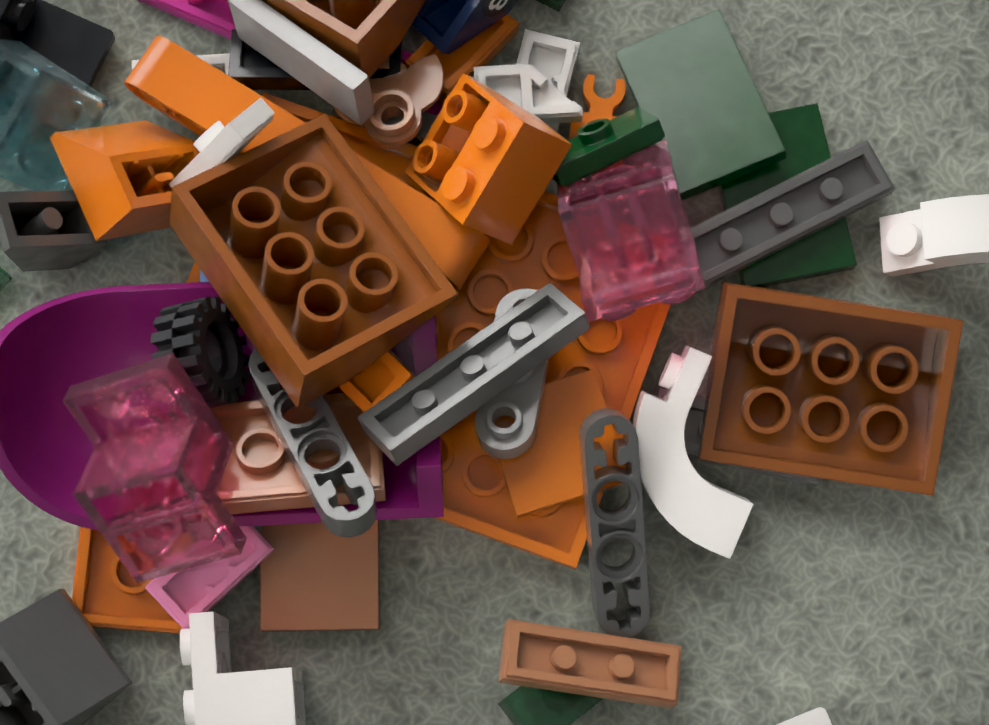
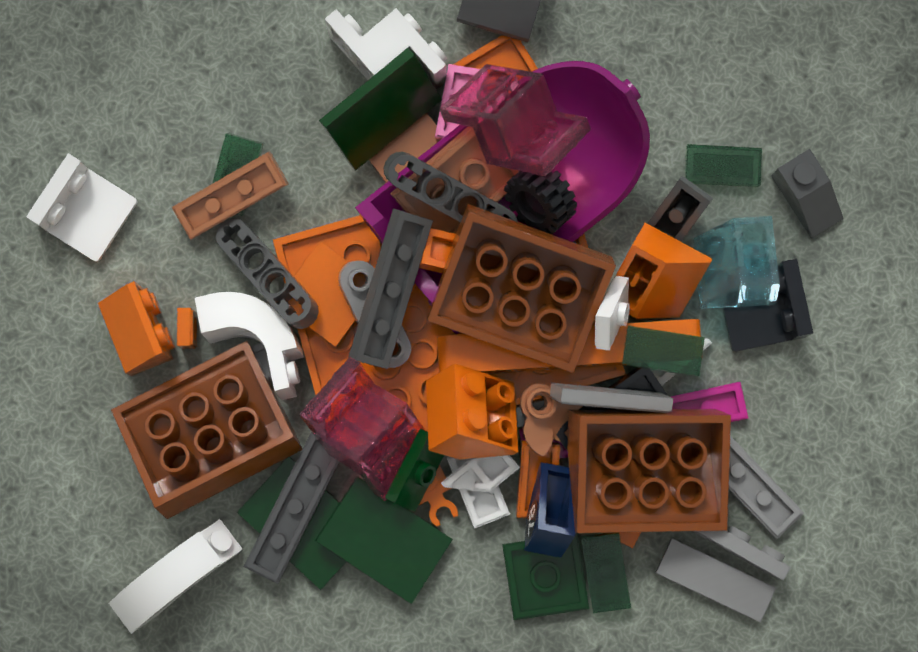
camera: 145 degrees right, 5 degrees up
none -> orange slope [98,281,175,376]
none -> orange tile [177,308,197,349]
none -> dark green tile [319,48,442,171]
none -> clear green tile [621,326,705,377]

